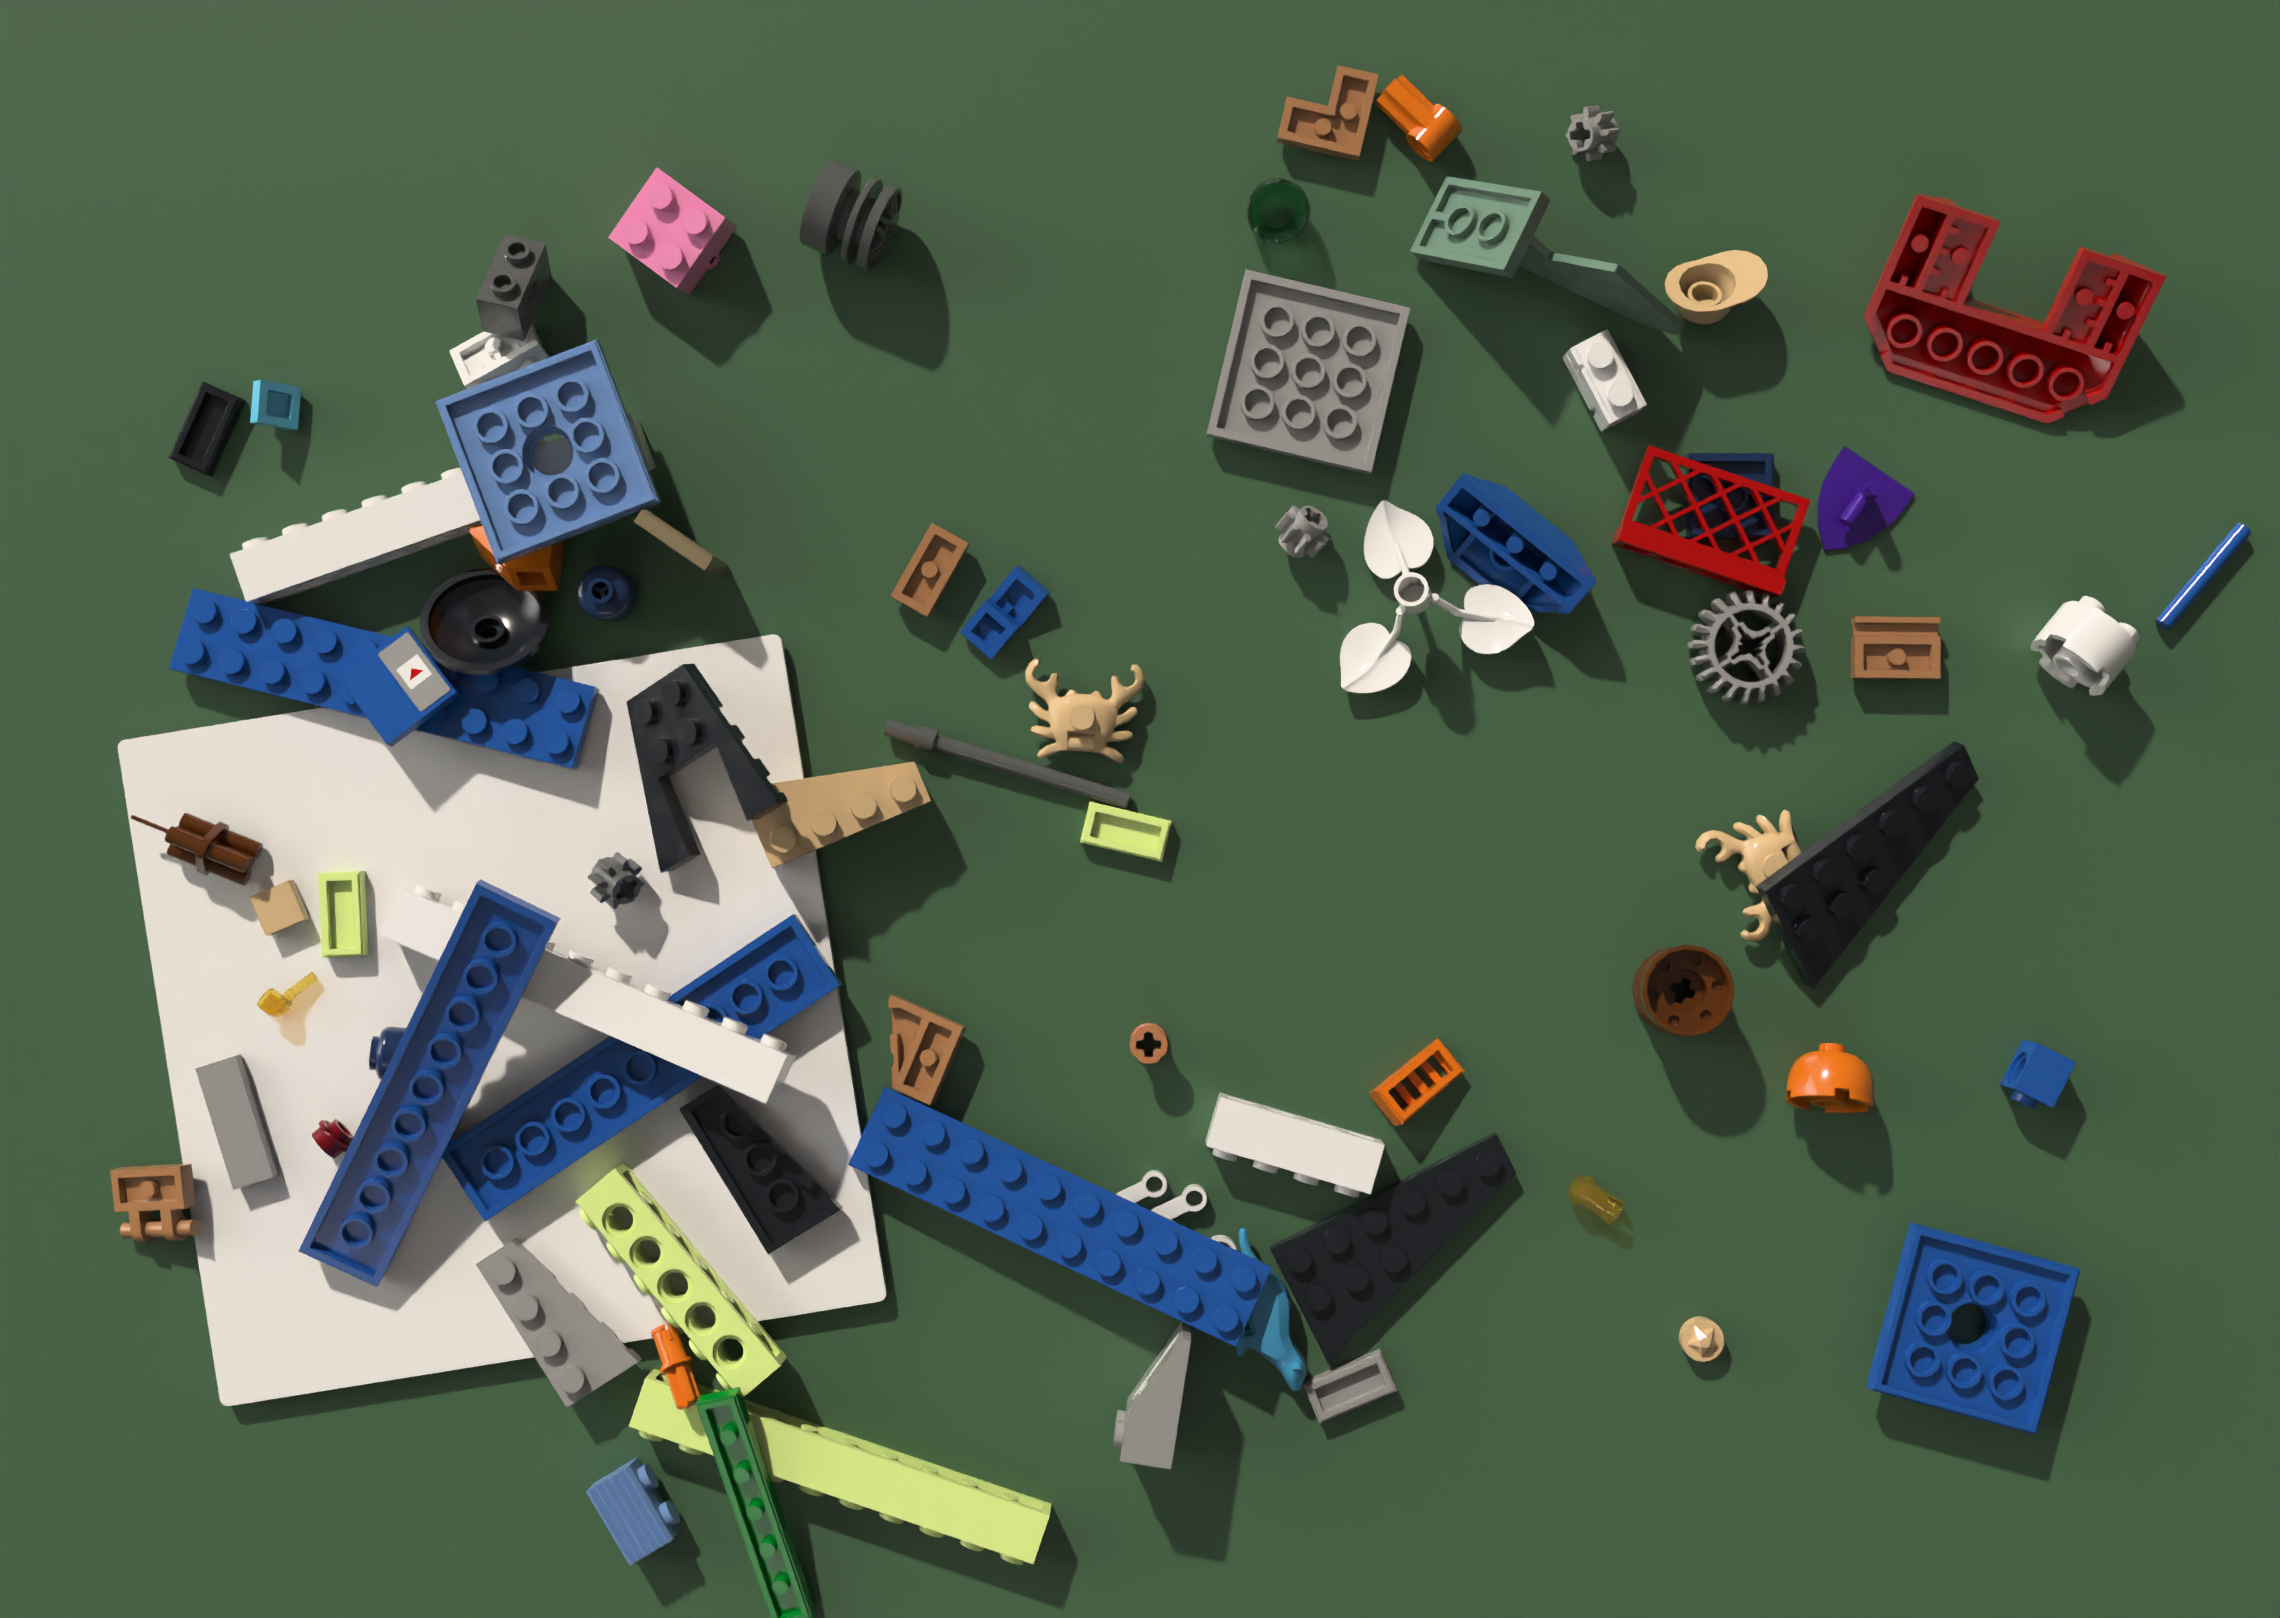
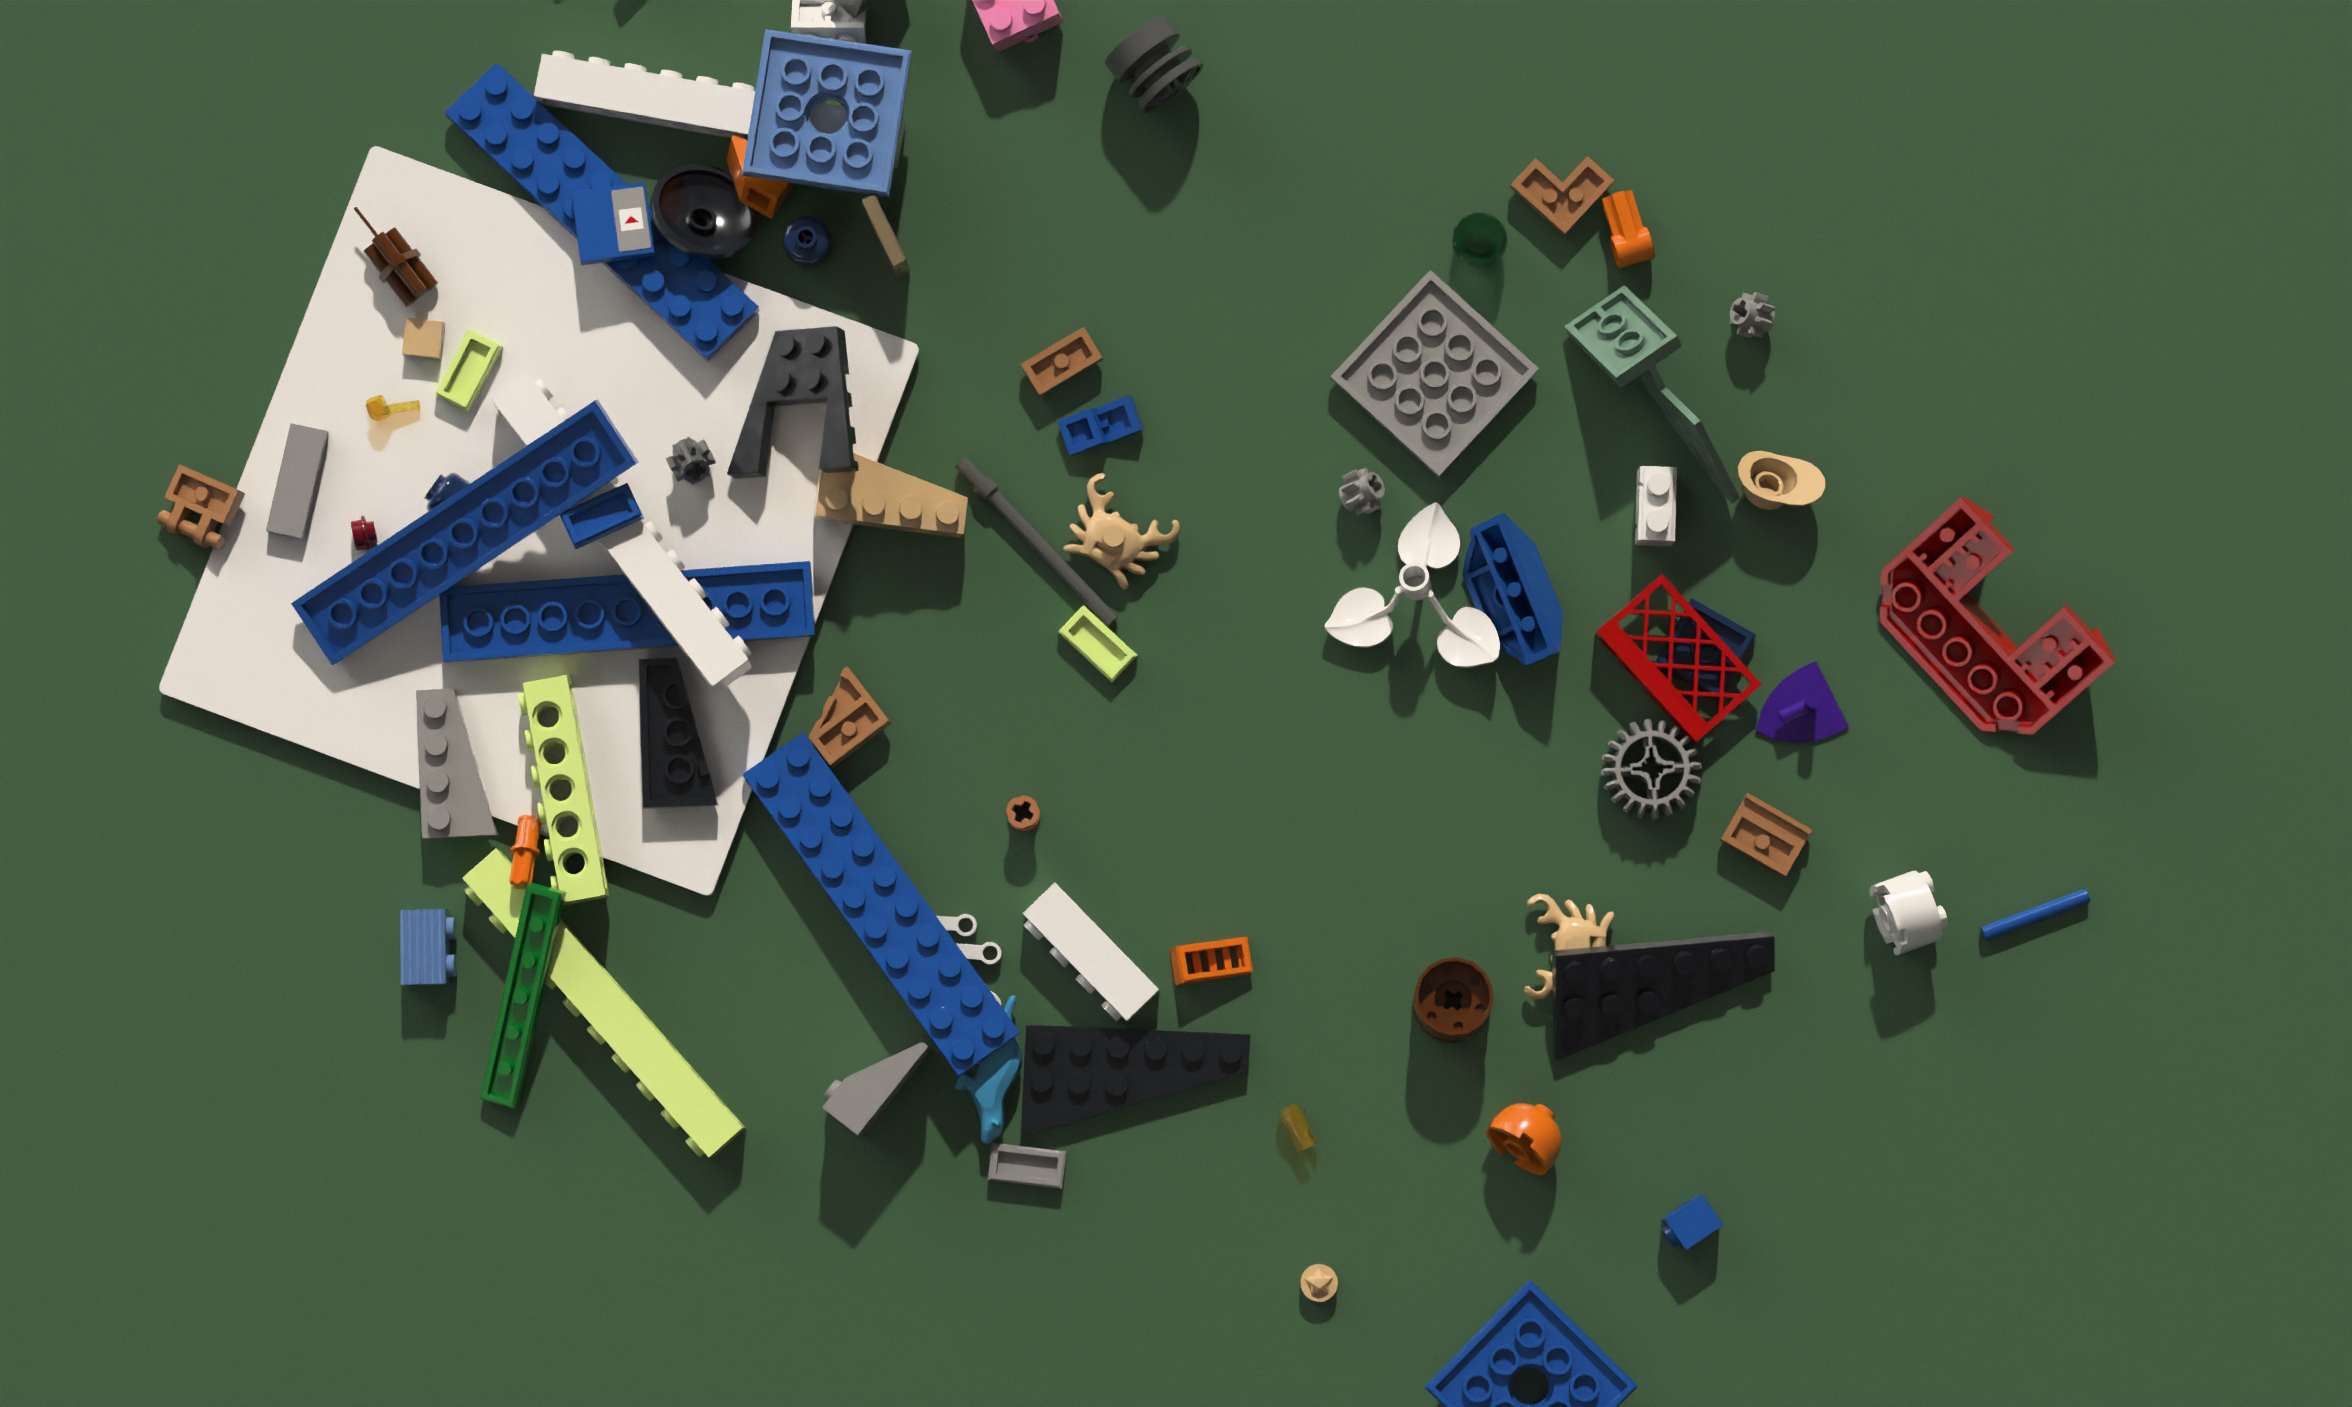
camera: 30 degrees right, 5 degrees down
none -> blue tile [560,483,644,549]

